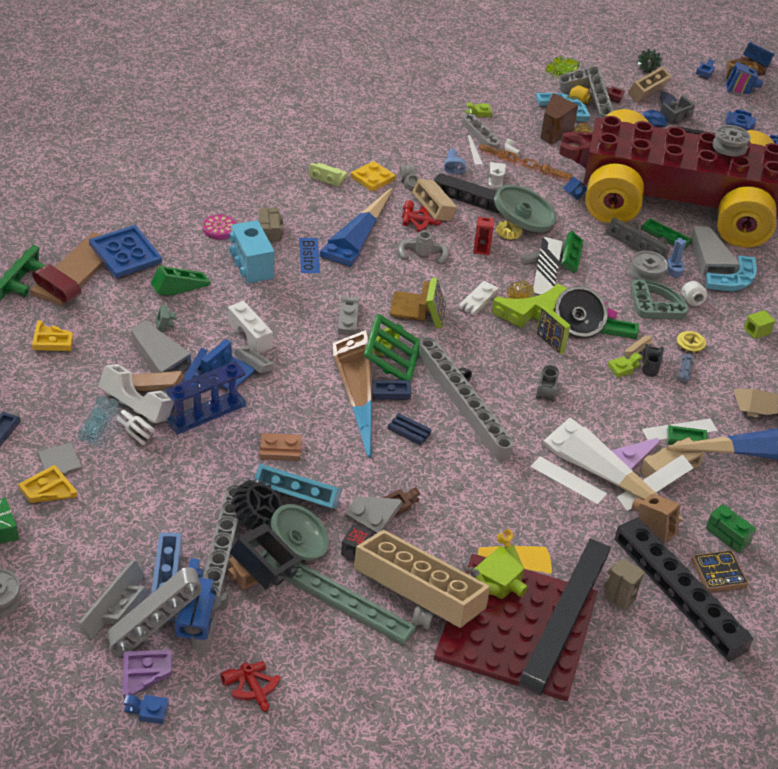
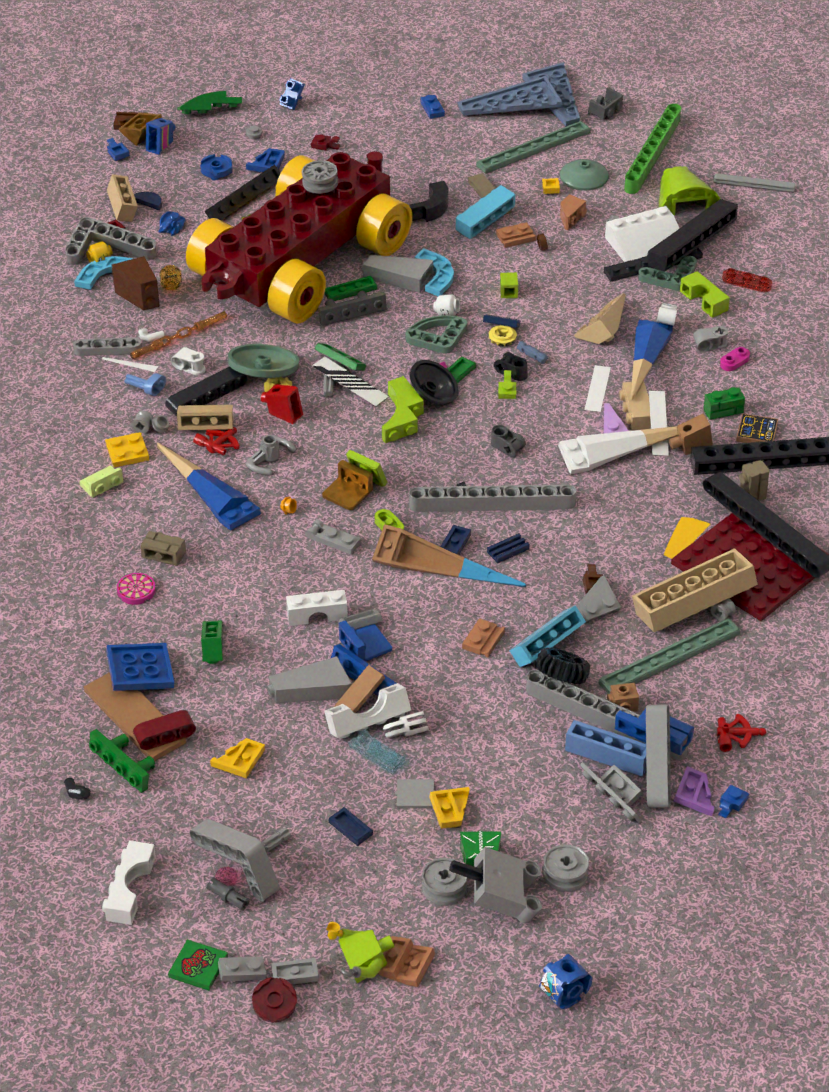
camera: 60 degrees left, 0 degrees up
sand green tile [155,305,177,332] -> none
clear blue fence [165,361,246,435] -> none
medium azure piece [229,220,274,284] -> none
black window [229,523,302,590] -> none
sand green dish [271,504,329,561] -> none
blue sticker [299,238,320,274] -> none
black brick [341,524,372,560] -> none
green bar [364,314,420,383] -> none
white hinge [458,281,499,316] -> none
lime torso [462,529,528,599] -> none
lime plate [465,102,492,117] -> none
clear yellow head [507,280,534,299] -> none
white sticker [531,456,607,504] -> none
tile [536,305,570,354] -> none
clear neon green plate [545,56,580,76] -> none
blue bracket [563,177,587,200] -> none
tan axle [625,335,653,358] -> none
light grey wheel [629,251,668,283] -> none
dark green gear [637,48,662,73] -> none
dark grey window [660,95,695,124] -> none
medium blue piece [667,238,686,277] -> none
green tile [667,425,708,445] -> none
blue hinge [743,41,775,67] -> none
none -> light orange plate [280,497,297,515]
none -> dark blue tile [483,314,521,328]

